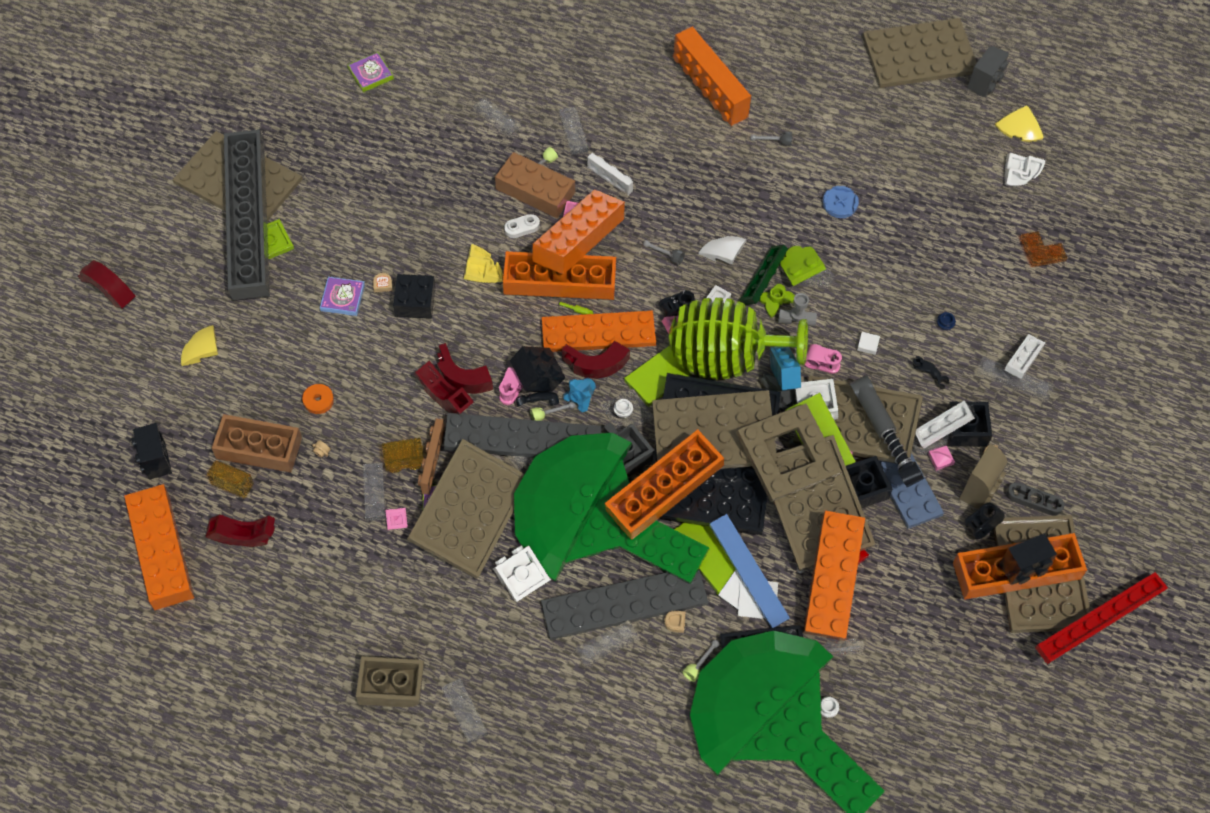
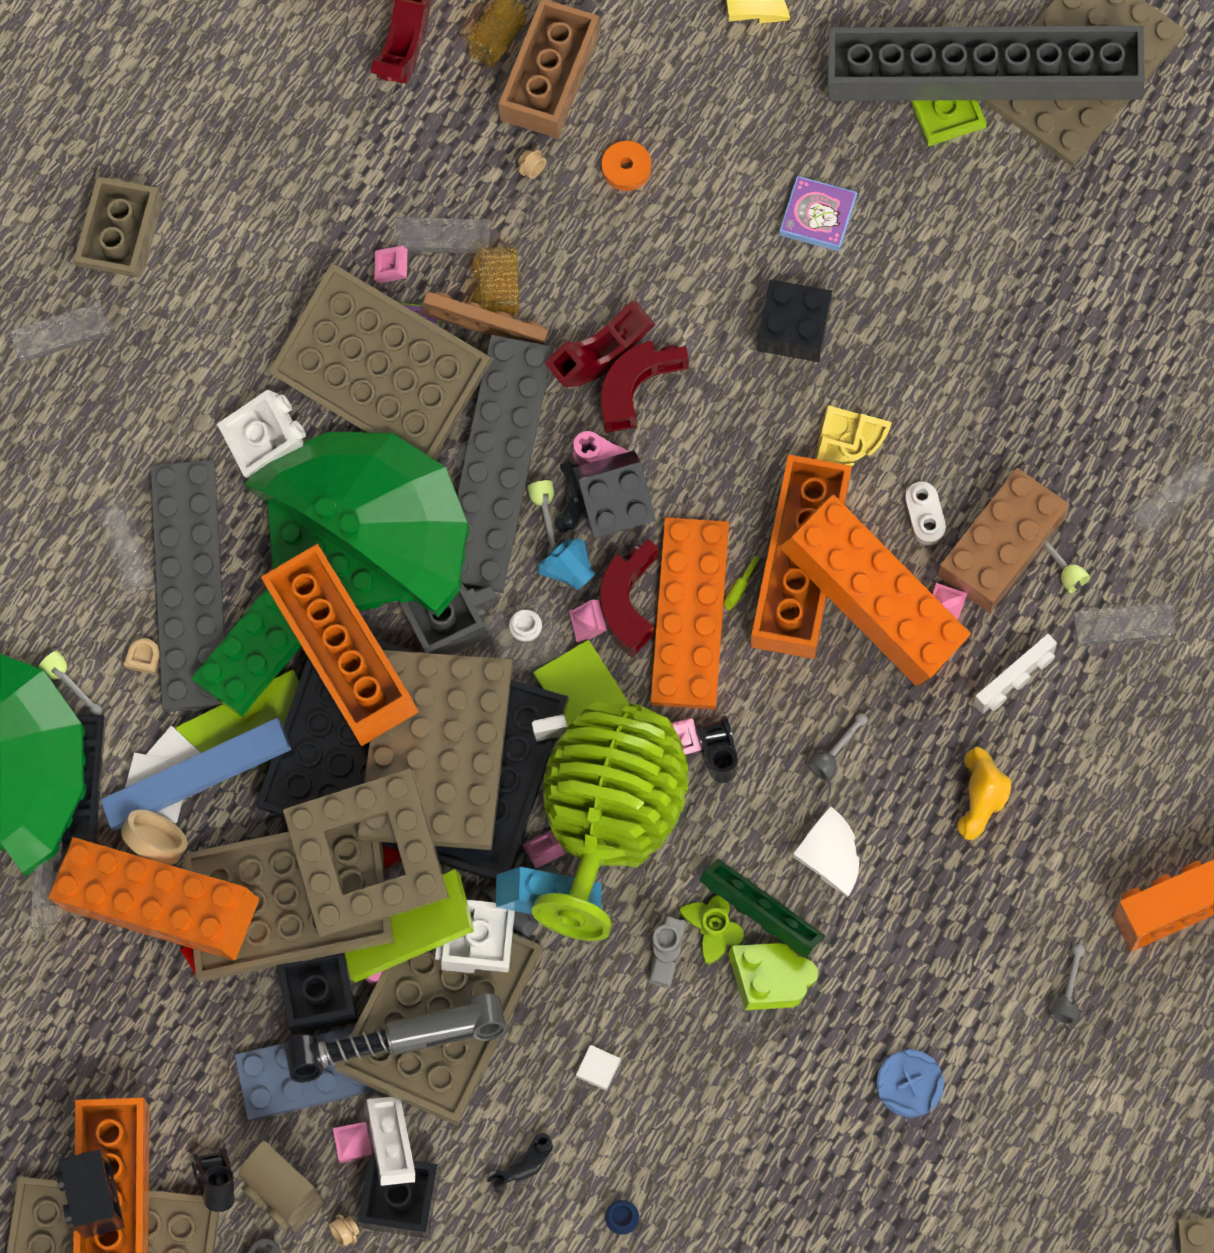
camera: 105 degrees right, 10 degrees up
tan tile [373,273,393,292] -> none
white plate [706,285,731,303] -> none
bright pink piece [805,344,842,374] -> none
none -> tan piece [121,810,188,865]
none -> bright pink tile [522,830,565,869]
none -> white tile [532,715,568,741]
none -> bright pink tile [569,600,607,642]
none -> yellow head [957,747,1011,840]

